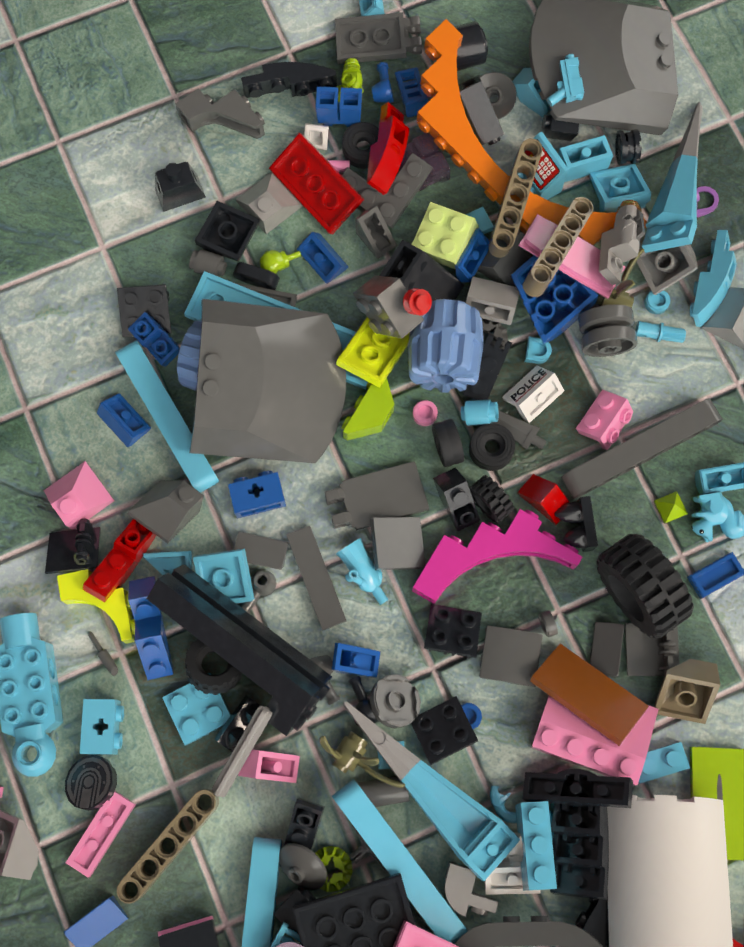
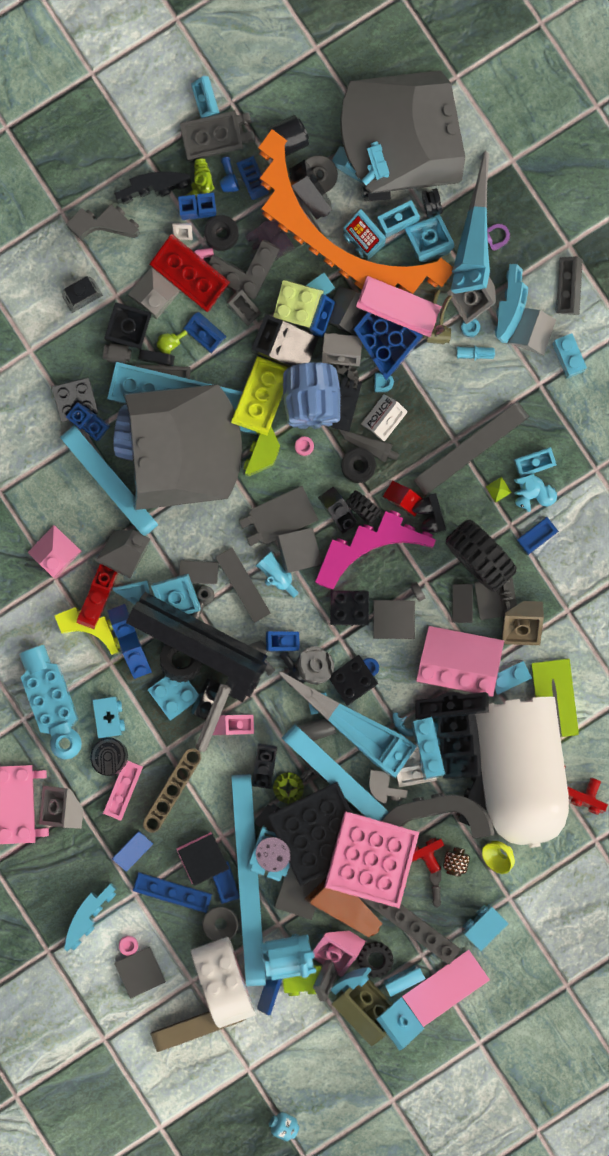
camera: 10 degrees left, 10 degrees up
black hinge [45,518,101,574] -> none
dark grey piece [88,632,118,676] -> none
blue slope [97,393,151,447] -> none
blue brick [228,471,286,519] -> none
dark grey dish [279,843,327,890] -> none
olive plant [320,731,405,788] -> none
dark grey brick [353,275,432,339] -> none
red slope [367,102,409,195] -> none
black tyre [432,419,464,467] -> none
medium azure brick [461,400,499,426] -> none
dark tan beam [488,138,542,258] -> none
dark tan beam [523,197,594,297] -> none
dark orange tile [530,643,649,746] -> none
bright pink bracket [576,389,633,450] -> none
dark grey wheel [578,305,638,357] -> none
light grey plate [599,200,645,285] -> none

